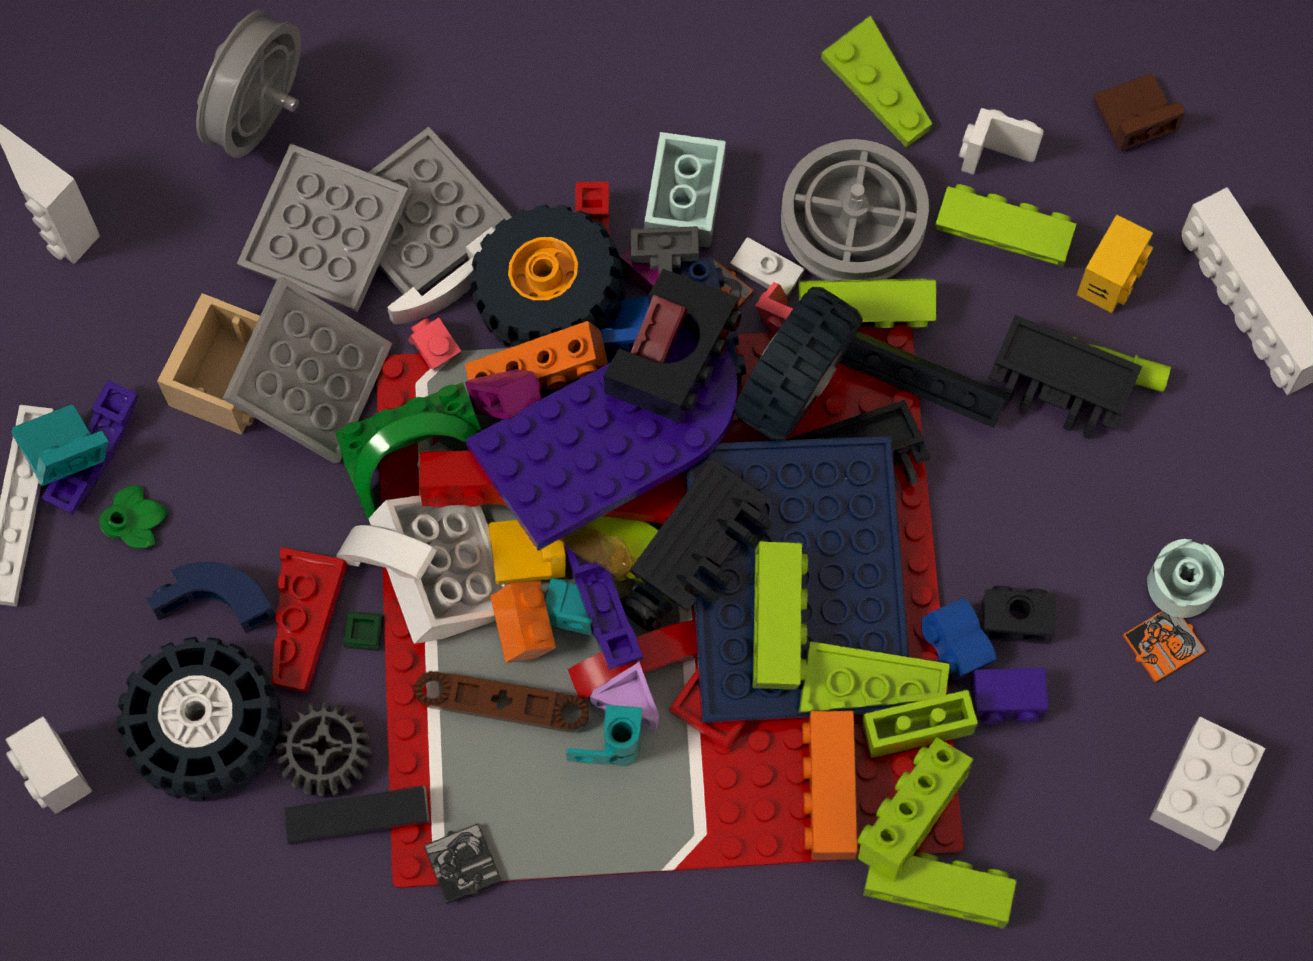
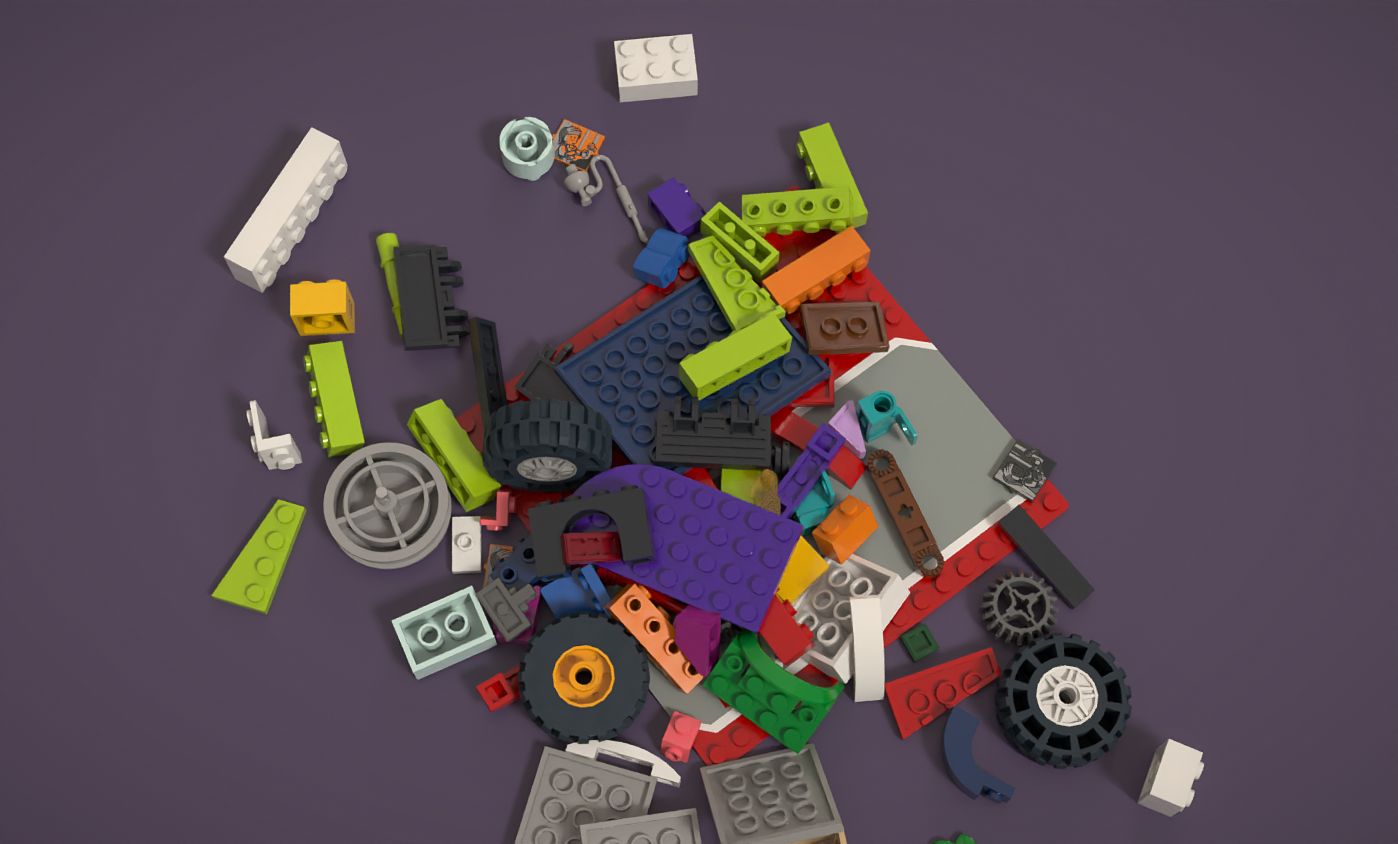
camera: 125 degrees left, 0 degrees up
black brick [981,586,1056,644] -> none
reddish brown bracket [1093,73,1186,152] -> none
none -> light grey piece [564,155,649,243]
none -> reddish brown tile [799,302,890,355]

